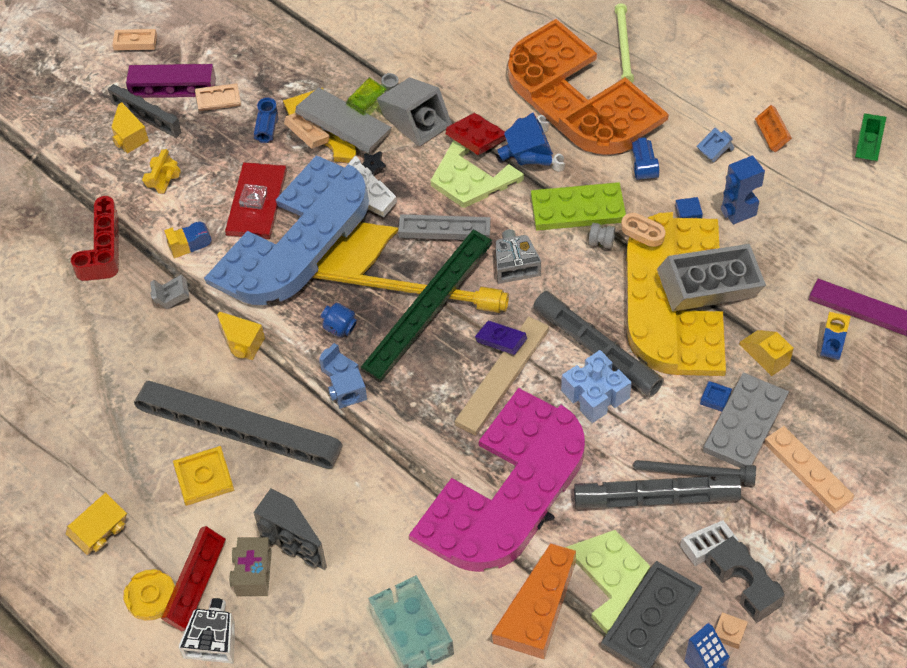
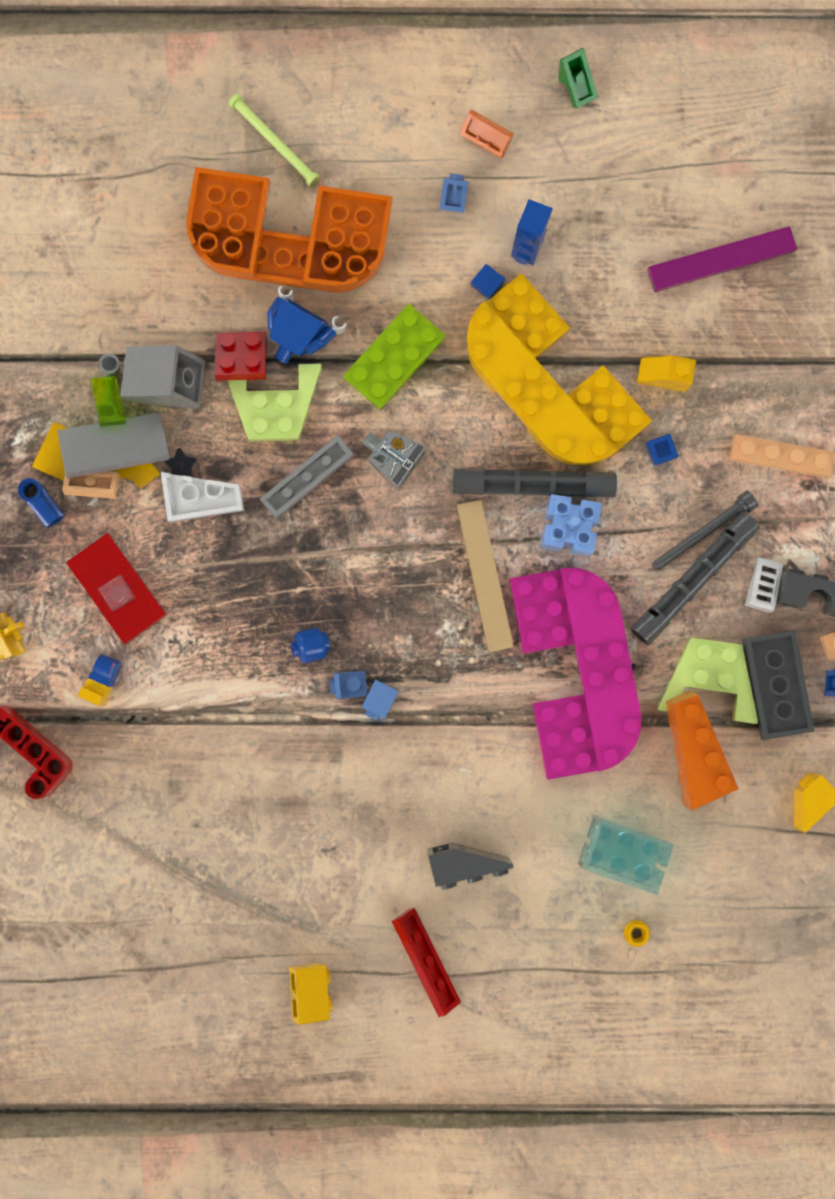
camera: 50 degrees left, 30 degrees up
yellow tile [123,569,175,621] -> none
dark grey beam [134,381,343,469] -> none
light grey bracket [150,275,189,309] -> none
yellow tile [173,446,235,506] -> none
torso [179,598,235,664] -> none
medium blue plate [204,155,369,305] -> none
yellow slope [217,311,265,360] -> none
dark tan brick [229,537,272,596] -> none
yellow flag [311,222,509,313] -> none
dark green tile [361,229,493,383] -> none
dark purple plate [475,320,528,355] -> none
light grey wheel [589,223,616,249] -> none
light nougat plate [621,213,665,247] -> none
blue piece [632,138,660,180] -> none
light grey brick [657,244,766,312] -> none
light grey plate [703,372,789,468] -> none
blue leg [820,312,851,360] -> none

